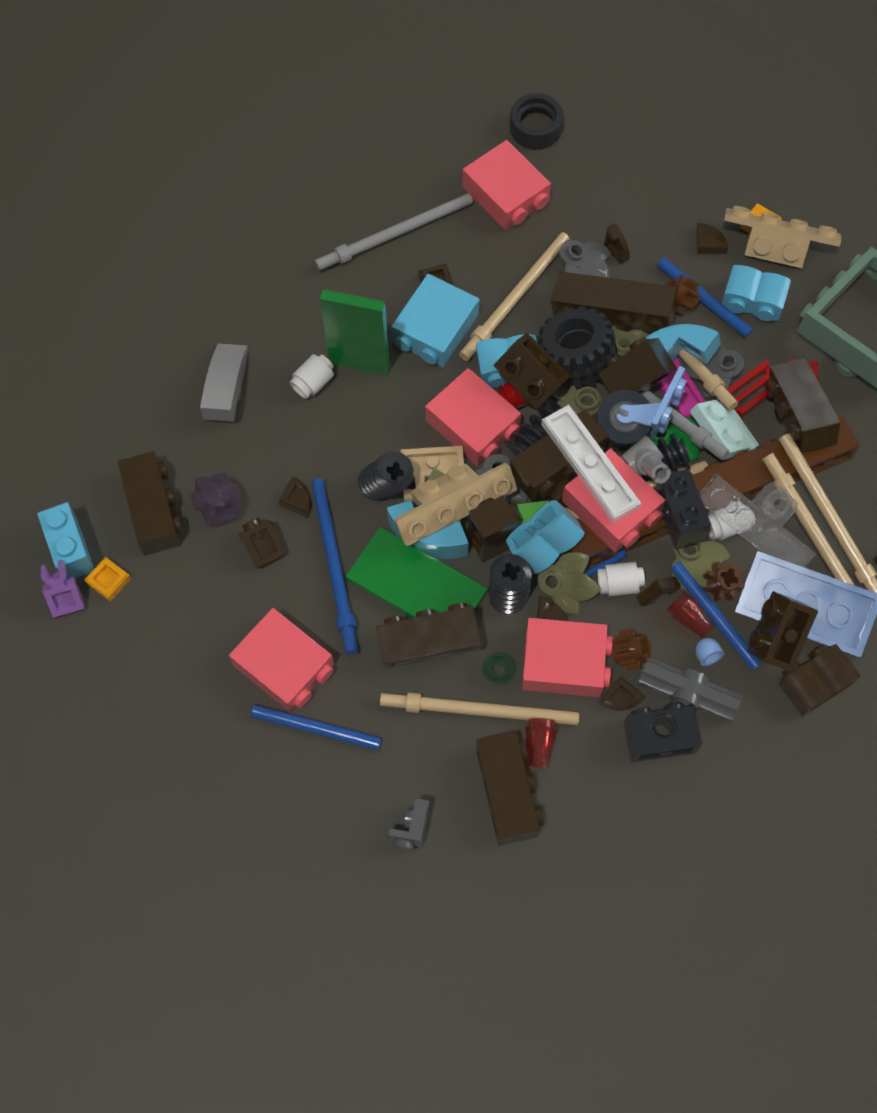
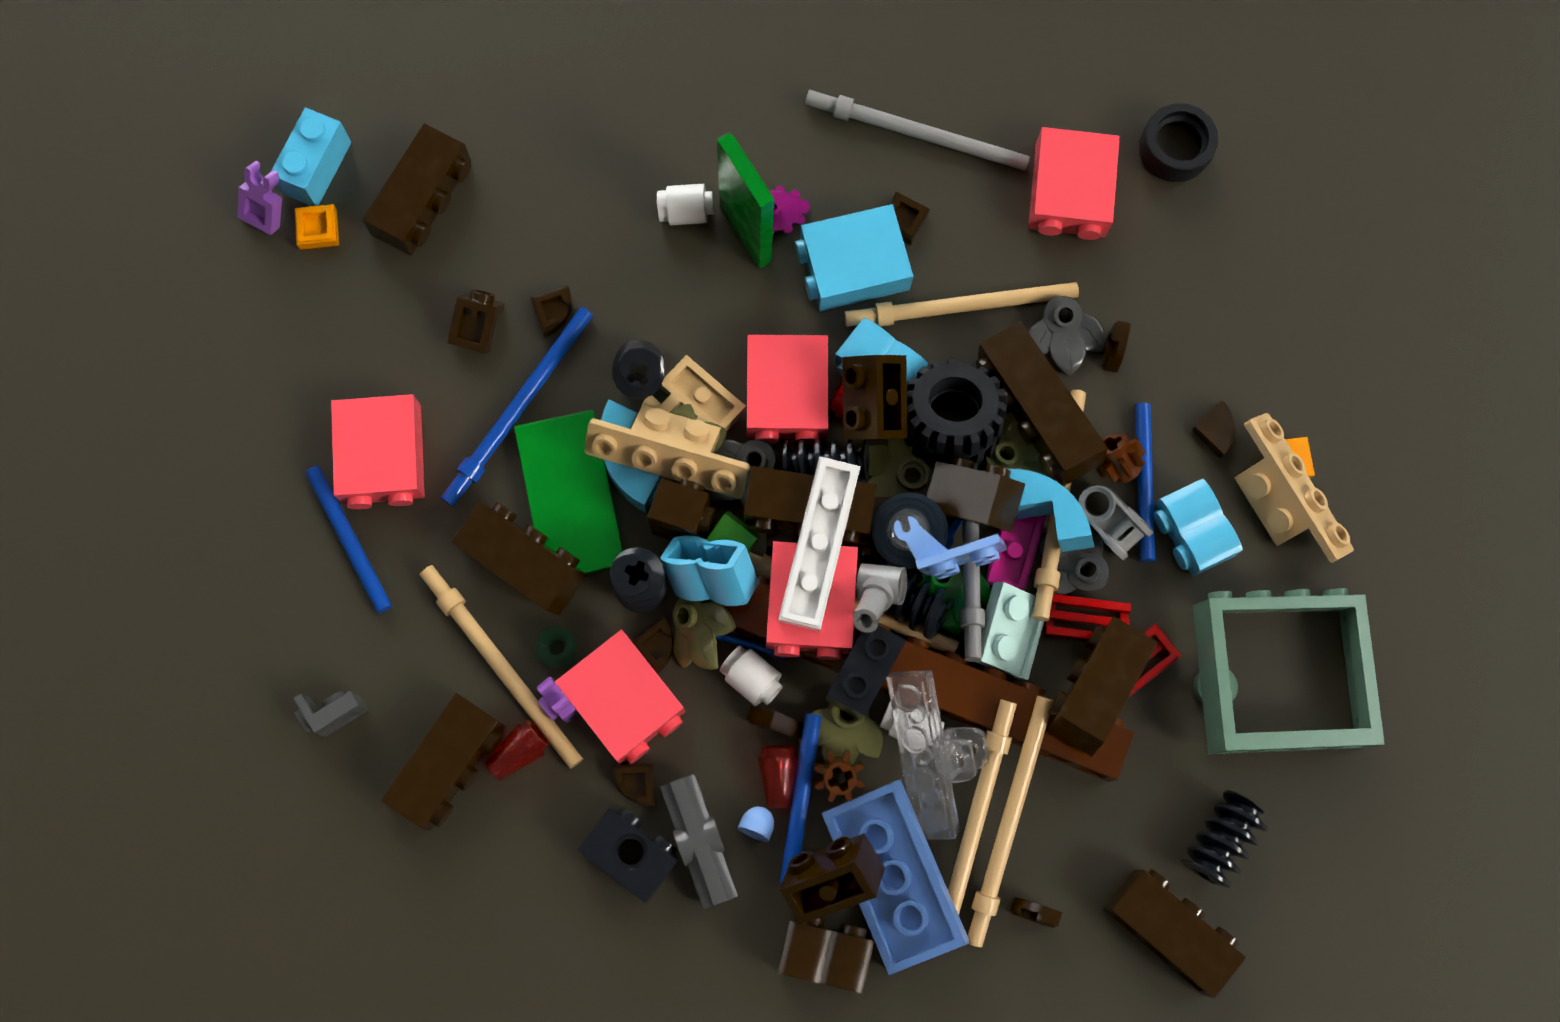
camera: 40 degrees right, 10 degrees up
clear purple brick [191,472,240,526] -> none
light grey slope [200,343,248,422] -> none
reddish brown gear [611,628,651,671] -> none
none -> medium lavender plate [537,677,579,723]
none -> light grey piece [1078,484,1154,560]

